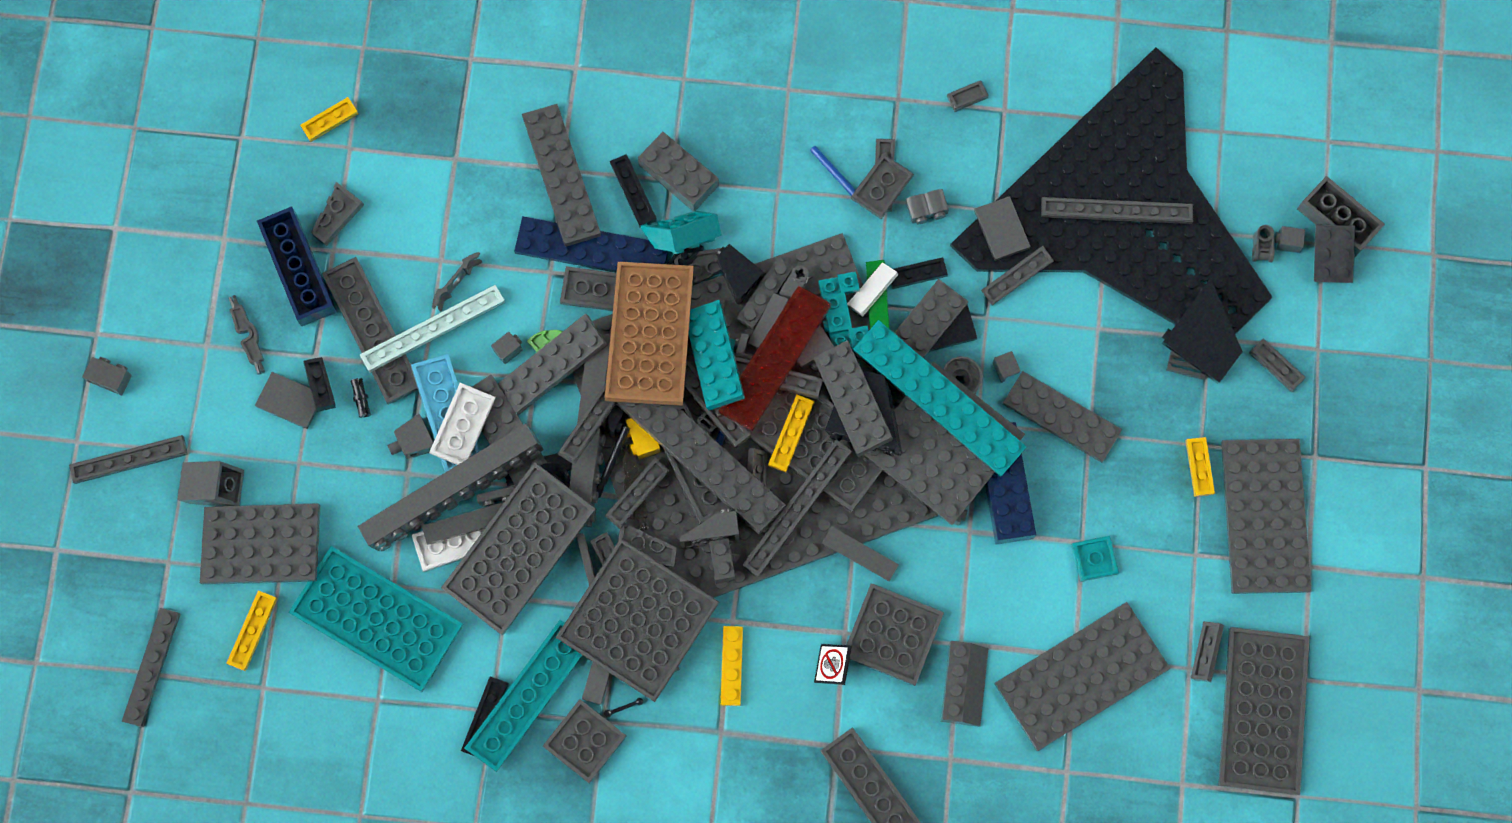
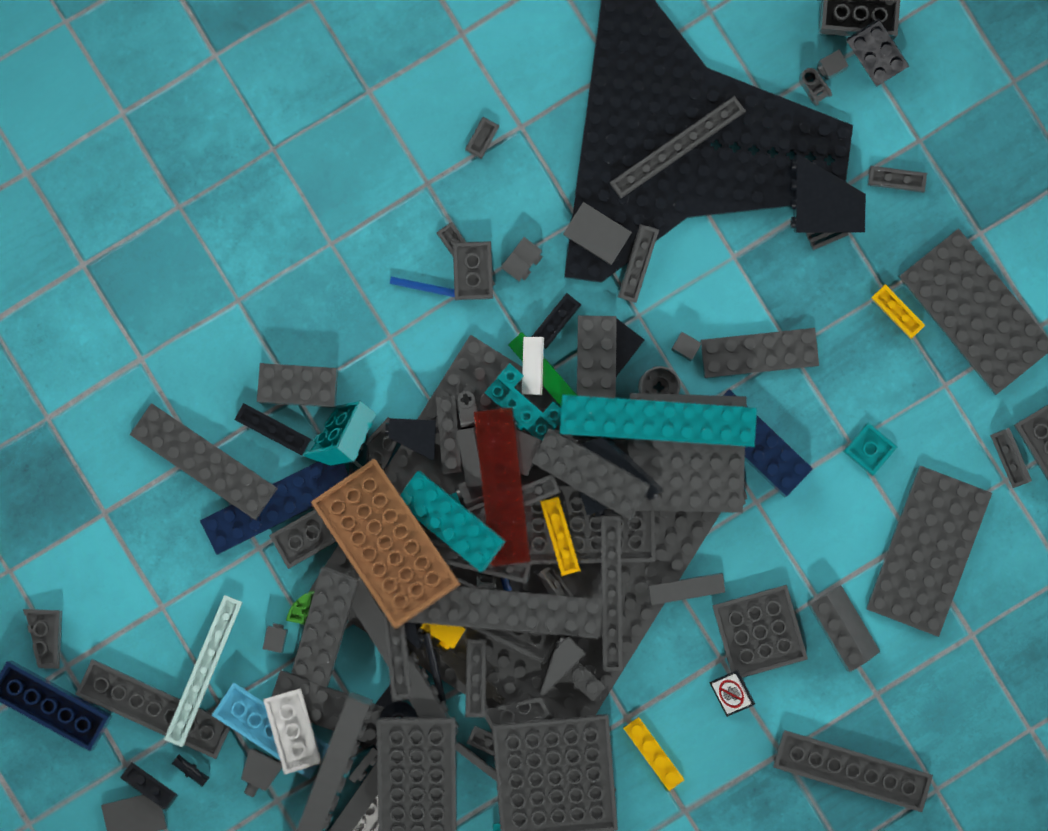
camera: 40 degrees left, 10 degrees up
dark grey piece [228,295,265,375] -> none
dark grey piece [432,252,482,312] -> none

